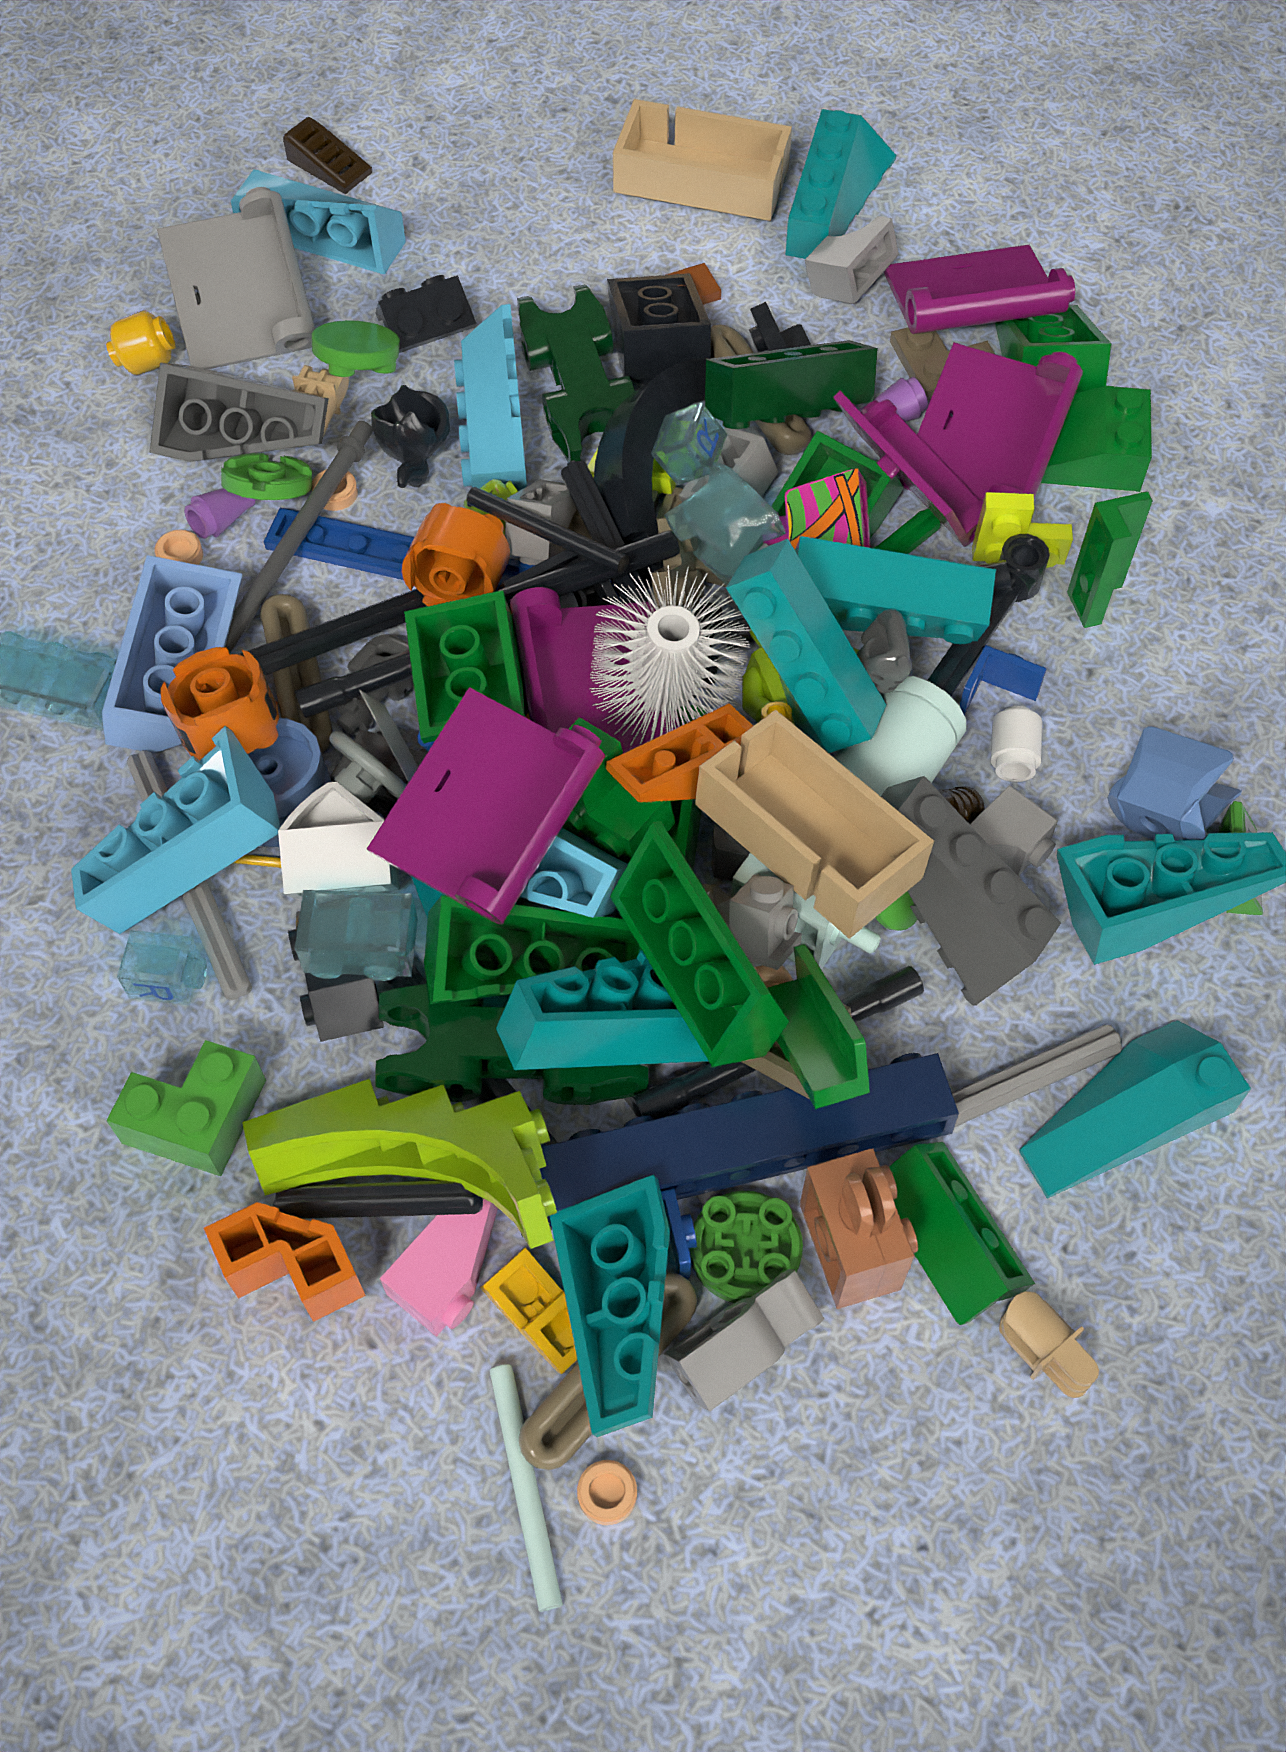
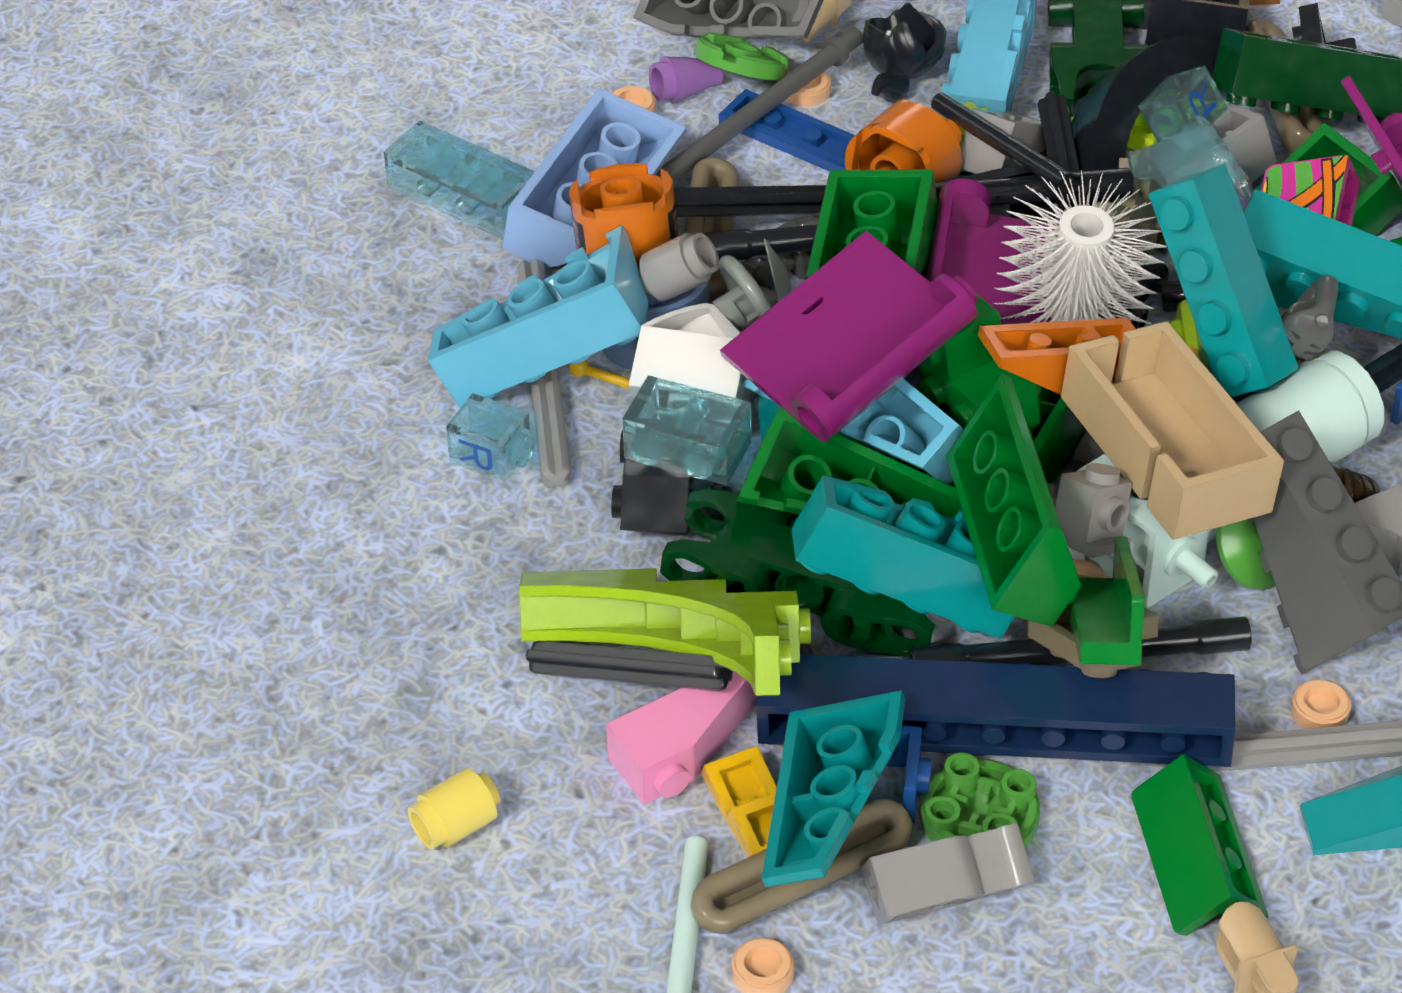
camera: 20 degrees right, 15 degrees down
bright green brick [106,1040,266,1176] -> none
orange brick [204,1202,366,1322] -> none
nougat brick [800,1148,918,1309] -> none
none -> light yellow brick [407,768,500,850]
none -> light grey brick [639,233,719,301]
none -> light nougat tile [1291,680,1351,729]

